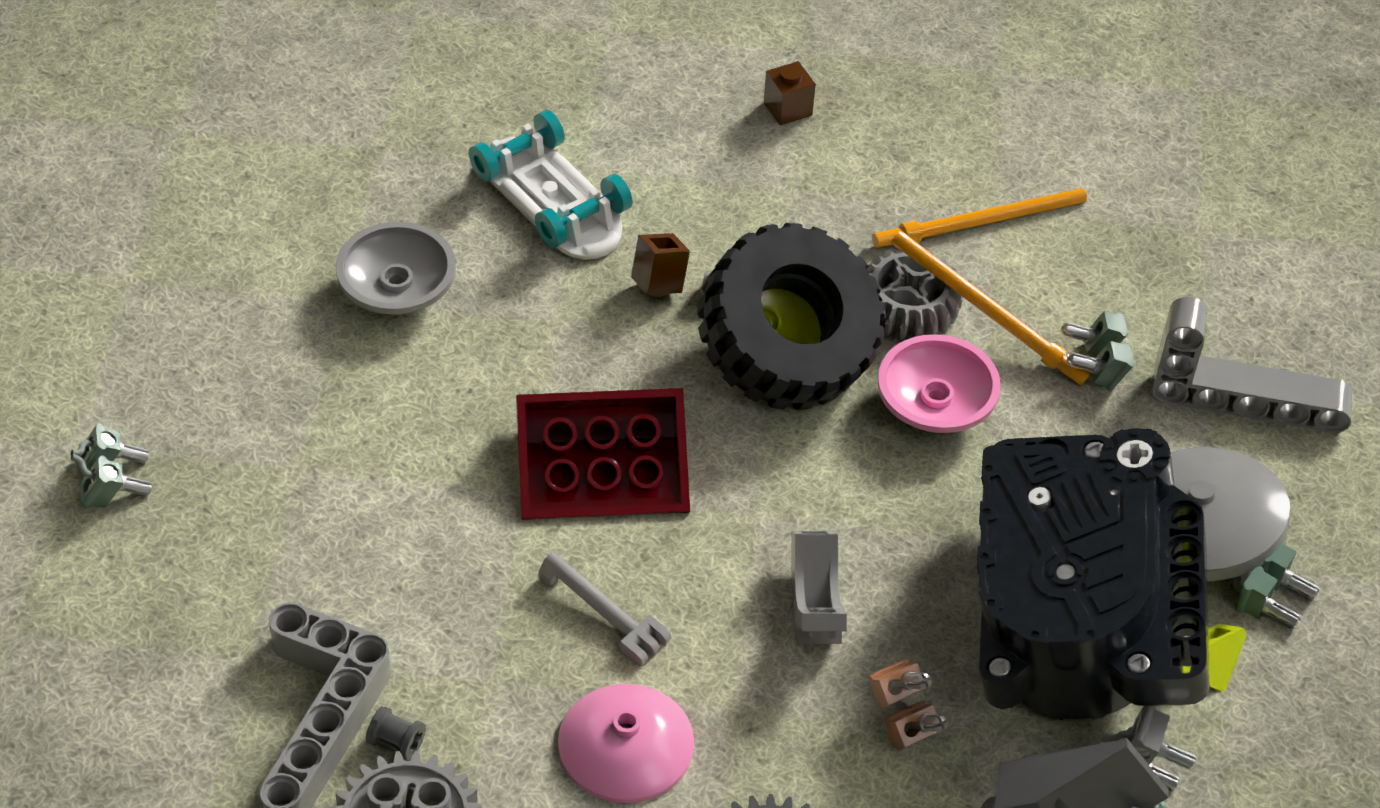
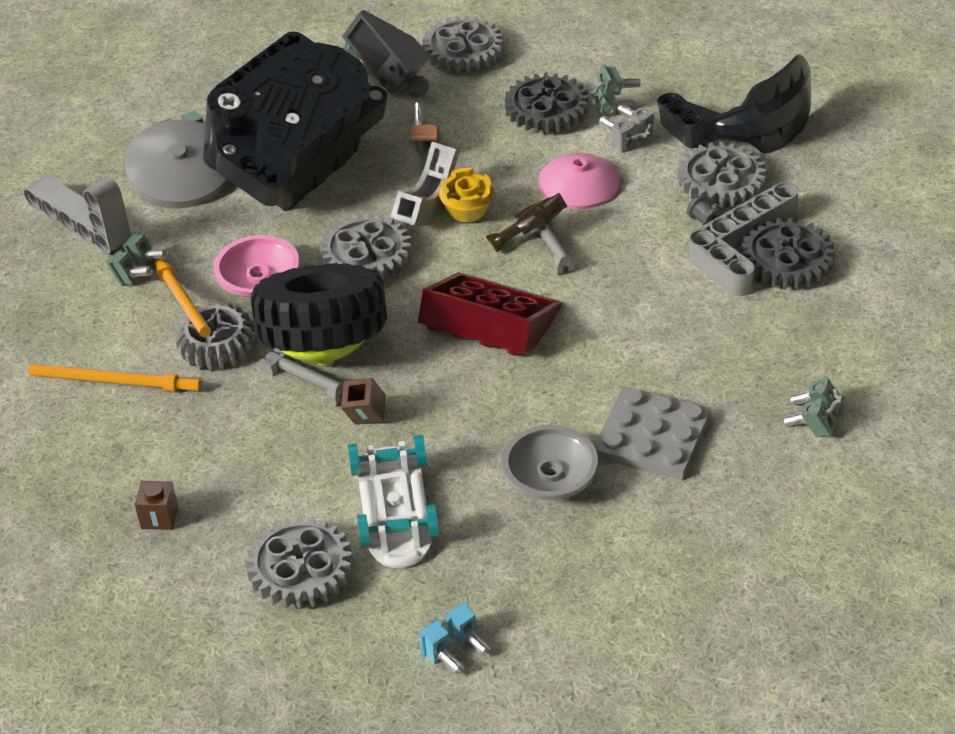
camera: 145 degrees left, 5 degrees down
none -> light grey gear [245,516,354,609]
none -> light grey gear [320,214,412,281]
none -> medium azure piece [419,602,491,675]
none -> yellow cone [439,168,494,222]
none -> dark brown animal [486,193,568,252]
none -> light grey plate [594,386,711,481]
none -> dark grey gear [741,218,835,289]

